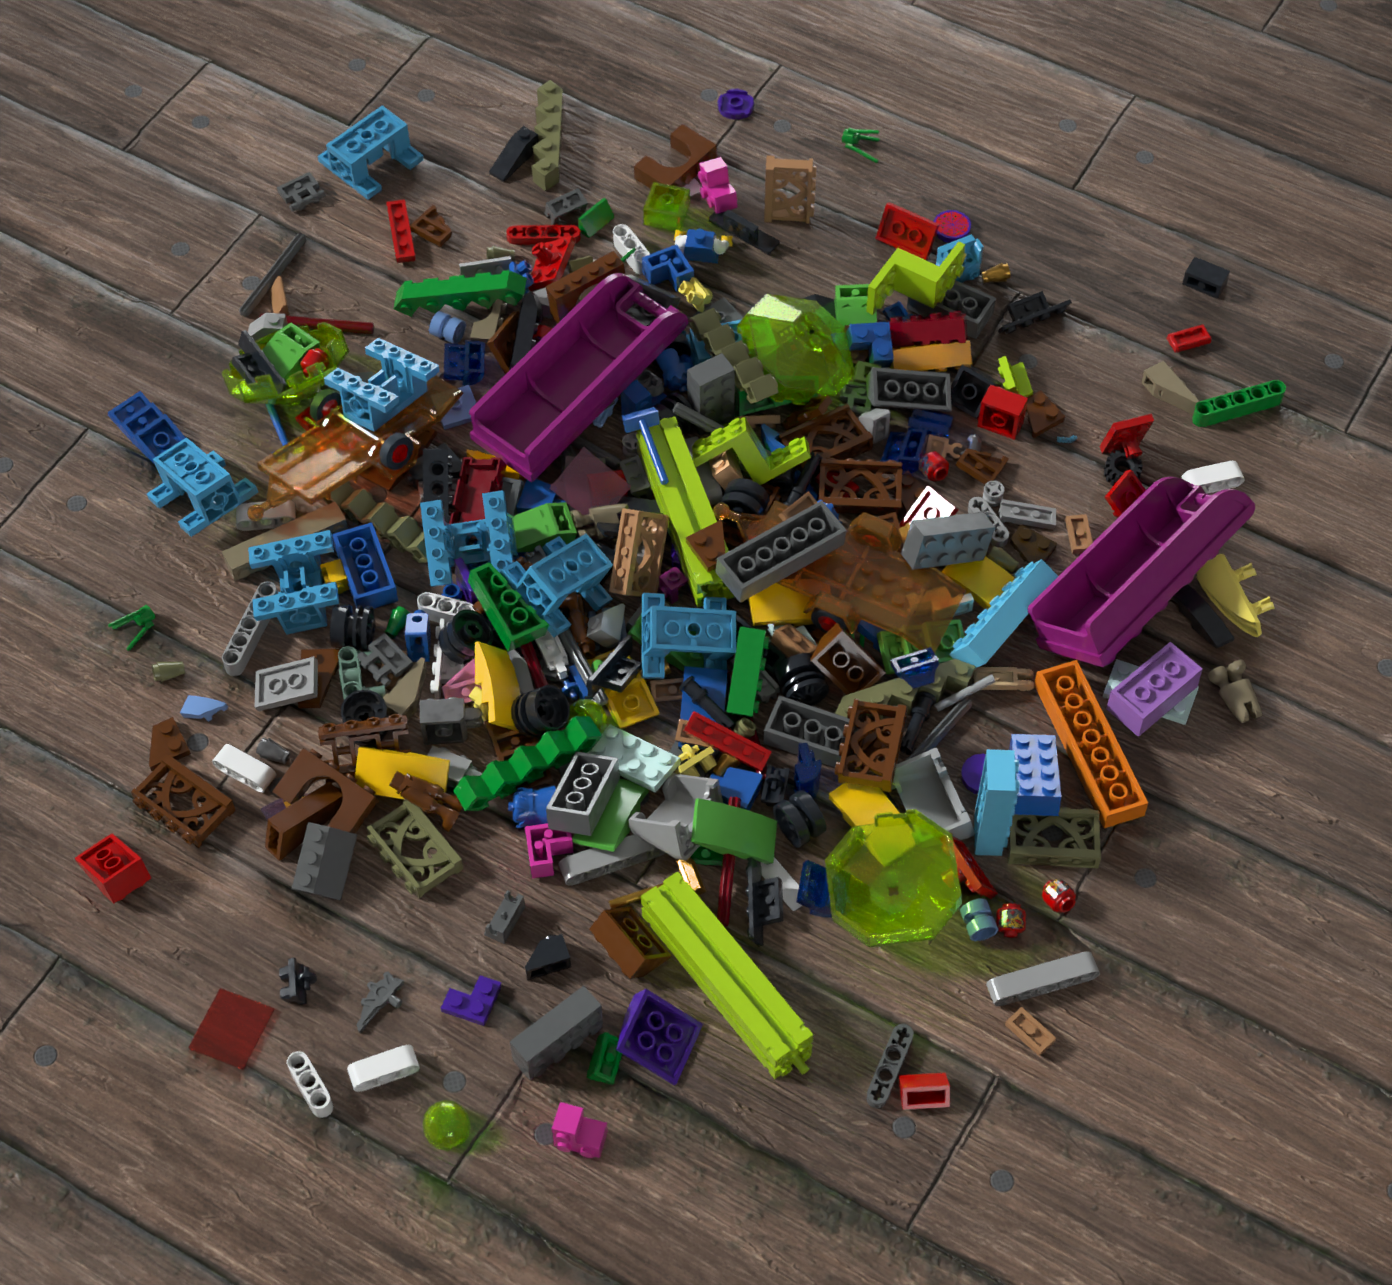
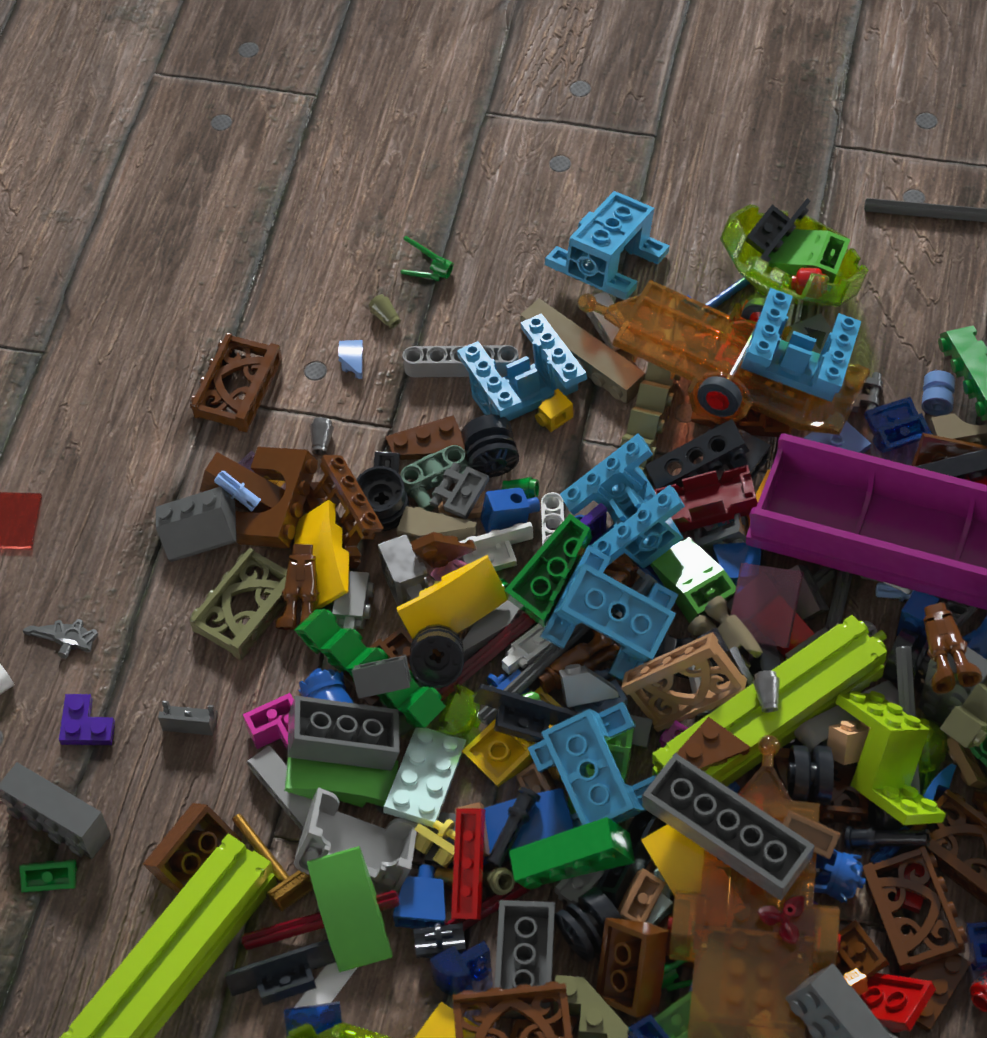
camera: 75 degrees right, 0 degrees up
red slope [74,833,151,904] -> none
blue slope [108,391,186,464] -> none
reddish brown wing [149,717,191,771] -> none
white beam [212,744,277,793] -> none
light grey slope [248,313,288,343] -> none
light grey plate [255,657,318,712] -> none
dark red axle [259,314,374,334] -> none
medium nougat slope [269,276,290,316] -> none
black hips [279,958,317,1005] -> none
blue brick [332,523,398,609] -> none
black wheel [438,609,494,665] -> none
black slope [525,934,571,981] -> none
dark purple slope [616,989,703,1085] -> none
blue piece [622,407,669,485] -> none
black wheel [773,790,827,848] -> none
none -> light blue axle [214,471,261,512]
none -> dark grey hinge [352,655,411,699]
none -> black piece [374,451,400,474]
none -> reddish brown wing [411,532,476,569]
none -> flat silver cone [753,671,780,713]
none -> dark red plant [758,896,805,944]
none -> reddish brown piece [924,603,983,694]

